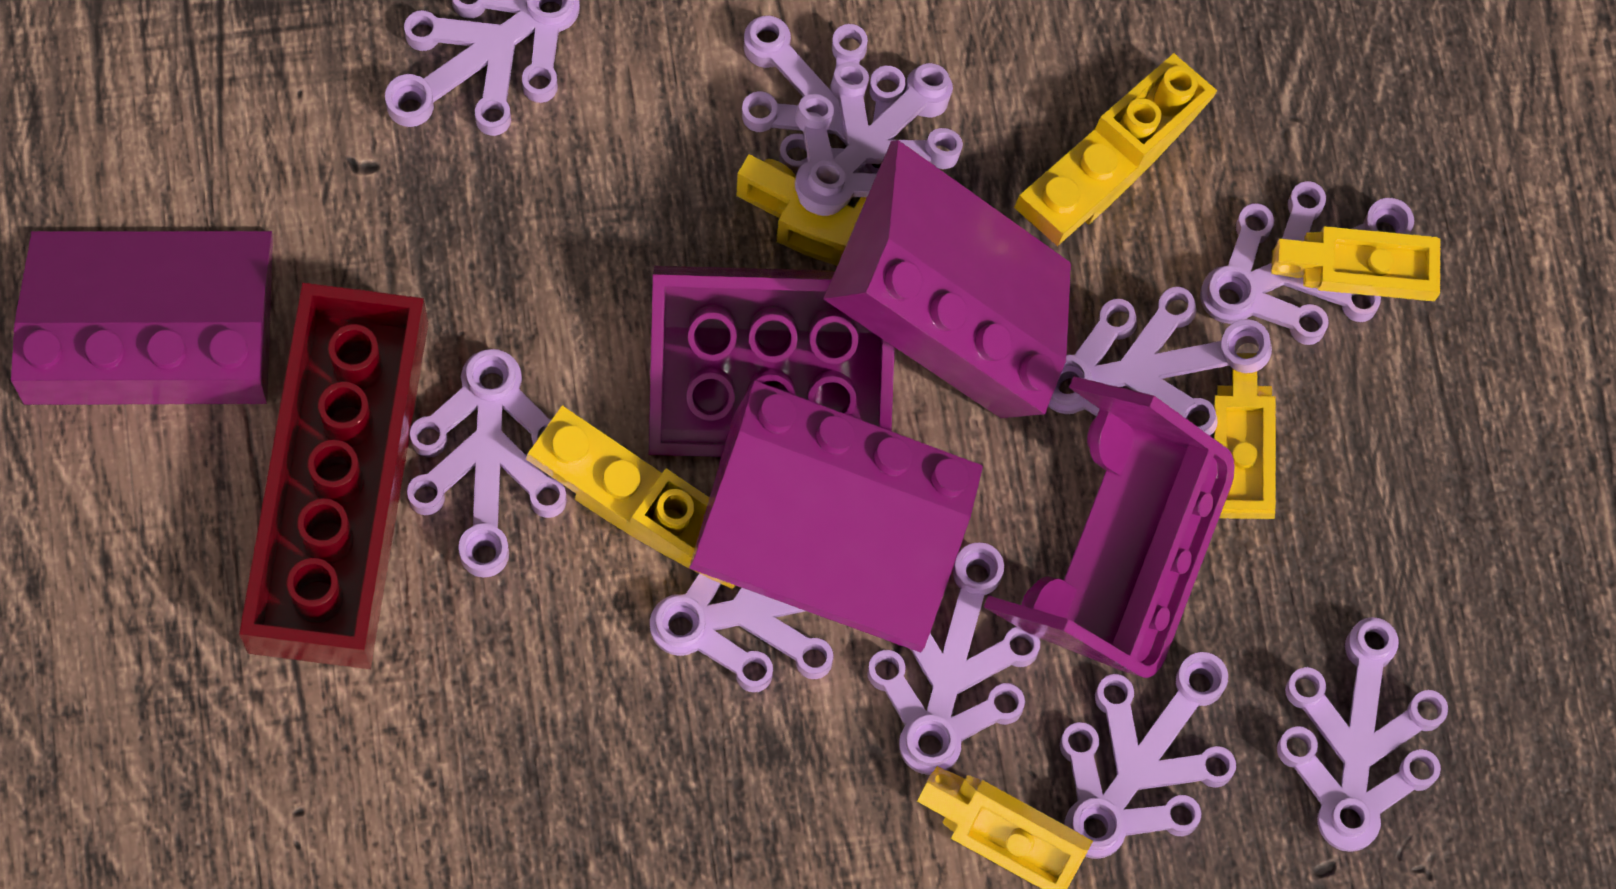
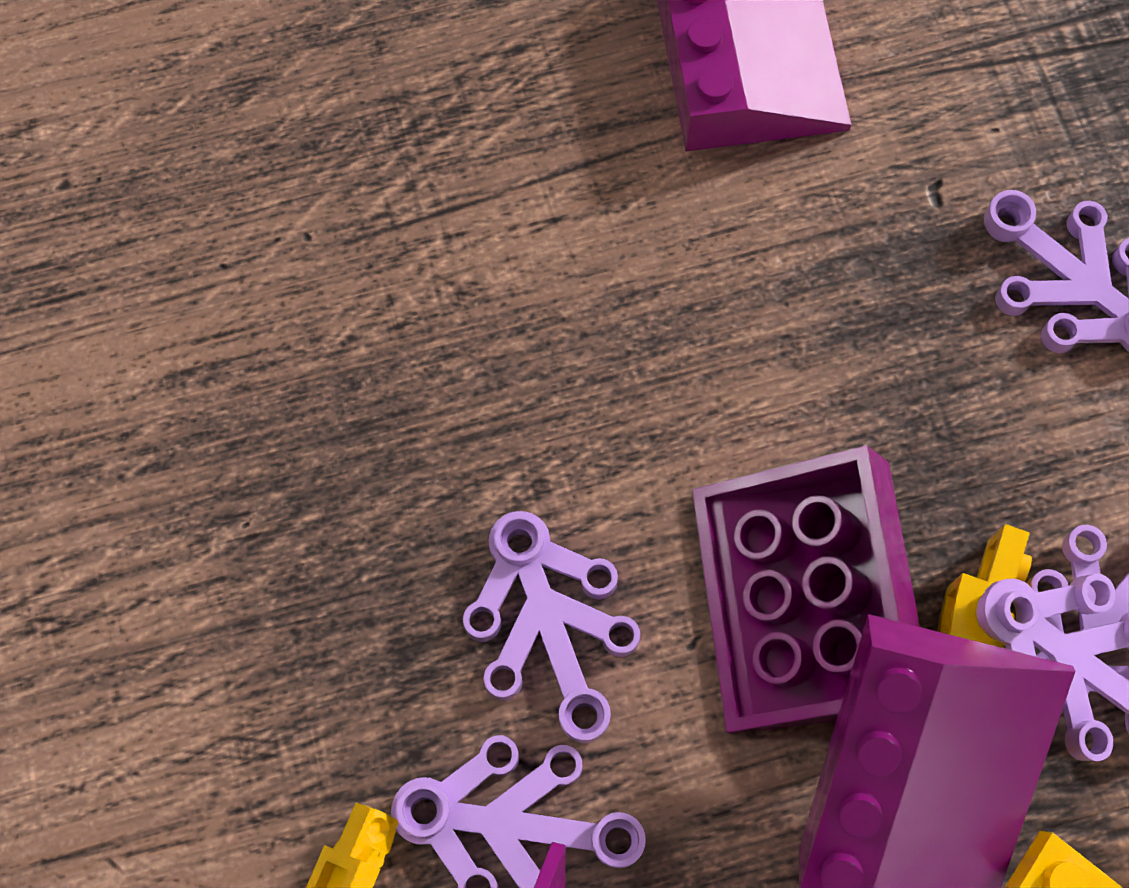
camera: 90 degrees right, 0 degrees up
dark red brick [239,283,429,670] -> none
lavender plant [407,349,567,578] -> none
yellow slope [526,405,735,589] -> none
magenta slope [689,380,983,653] -> none

